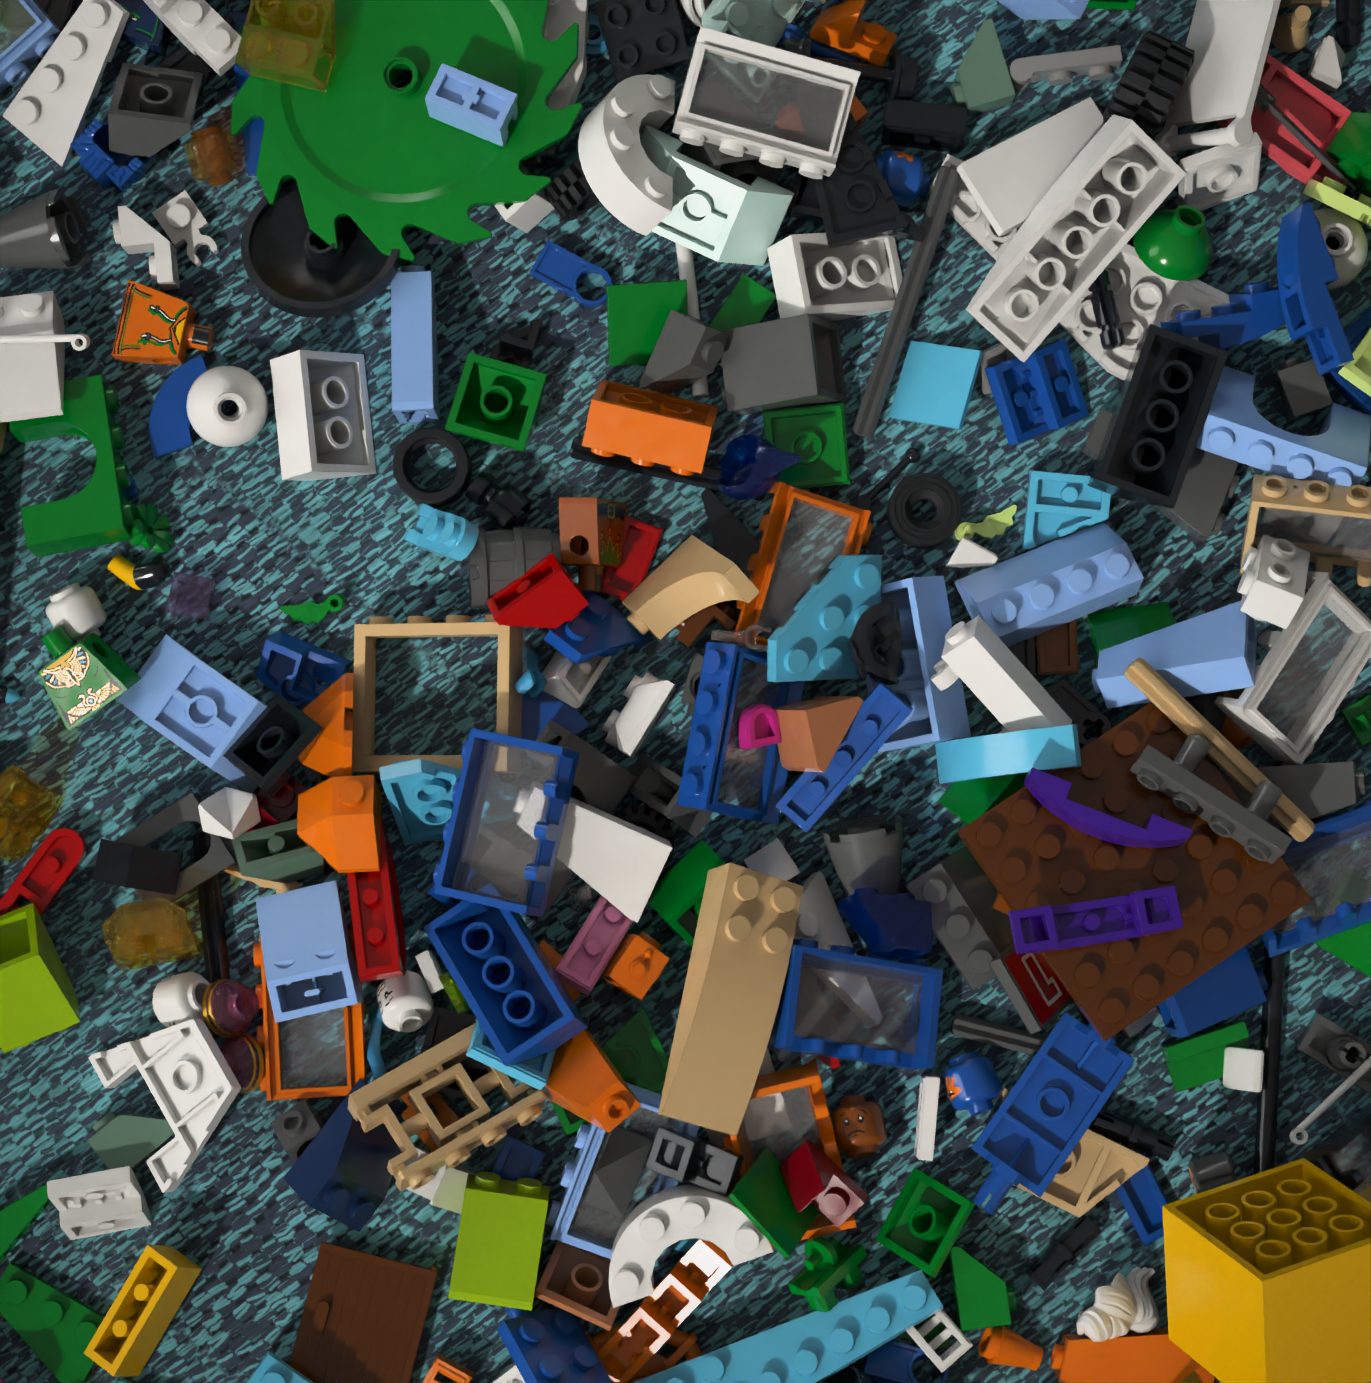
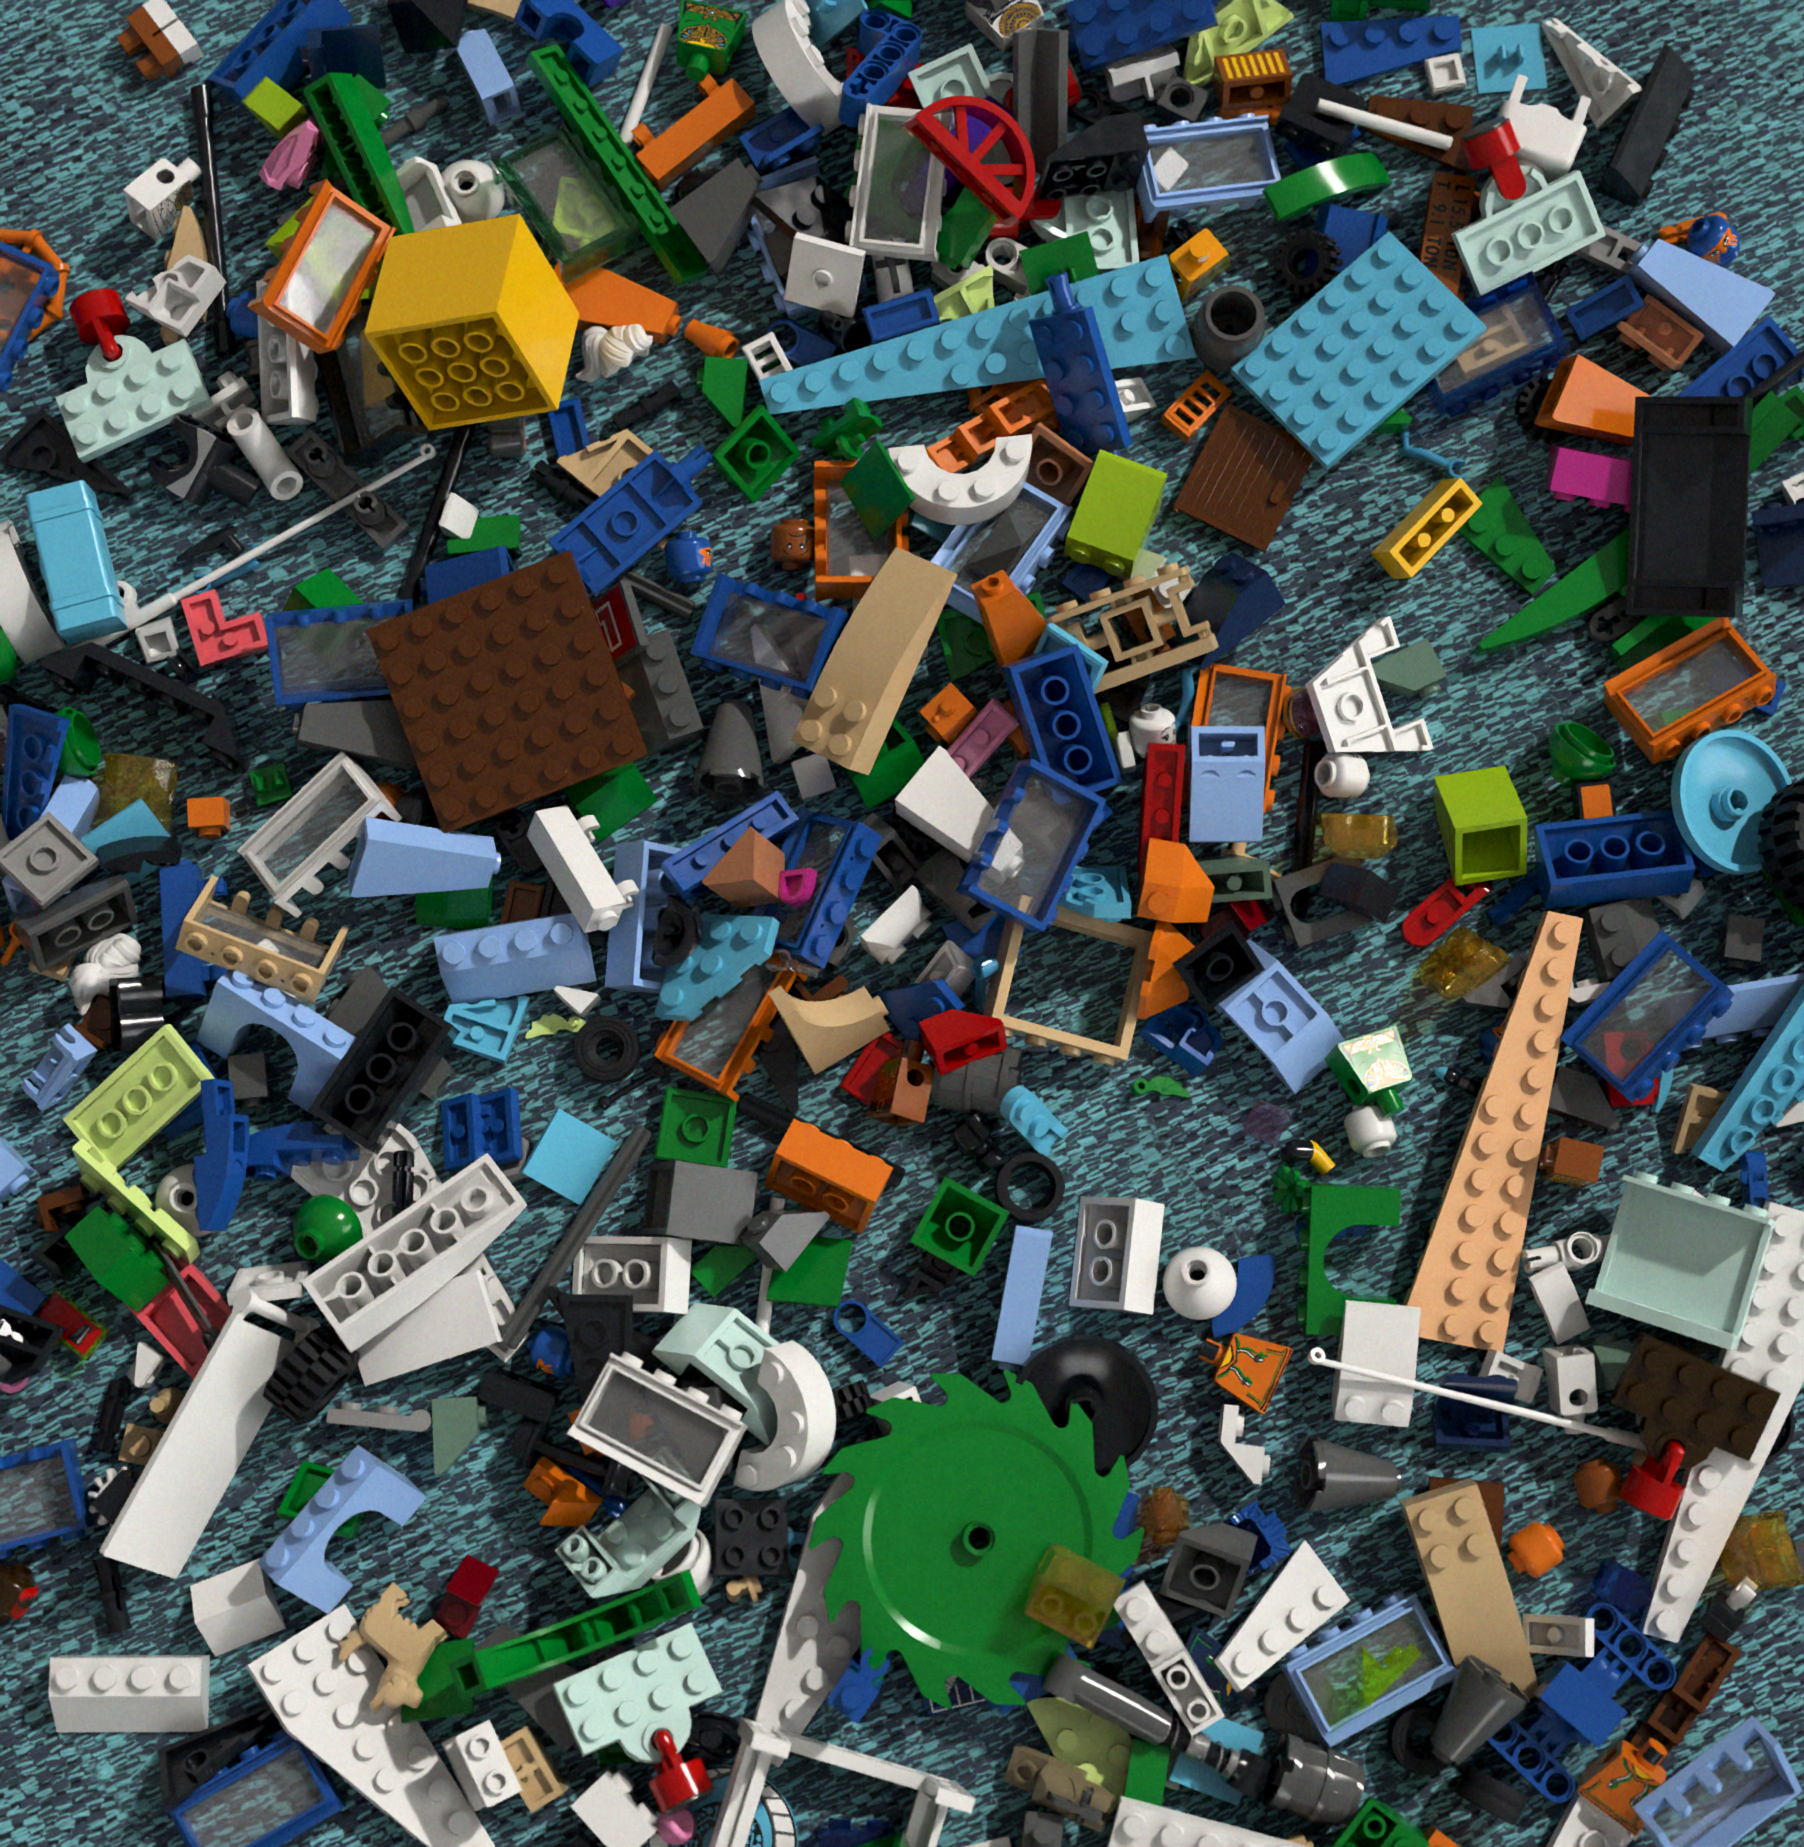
camera: 170 degrees left, 5 degrees down
white slope [47,1166,152,1240] -> none
white plate [152,190,219,266] -> none
white slope [198,787,261,840] -> none
clear pink piece [202,979,259,1038] -> none
dark grey brick [270,1099,327,1161] -> none
light blue hinge [425,63,518,147] -> none
black slope [646,1127,745,1197] -> none
clear blue piece [718,434,802,500] -> none
dark red slope [779,1138,869,1227] -> none
clear blue slope [838,888,932,960] -> none
white tile [914,1074,940,1161] -> none
medium azure slope [935,724,1082,784] -> none
dark purple slope [1008,885,1183,955] -> none
dark purple slope [1024,768,1193,848] -> none
tan axle [1124,657,1315,842] -> none
dark grey plate [1129,734,1292,864] -> none
white brick [1237,534,1310,630] -> none

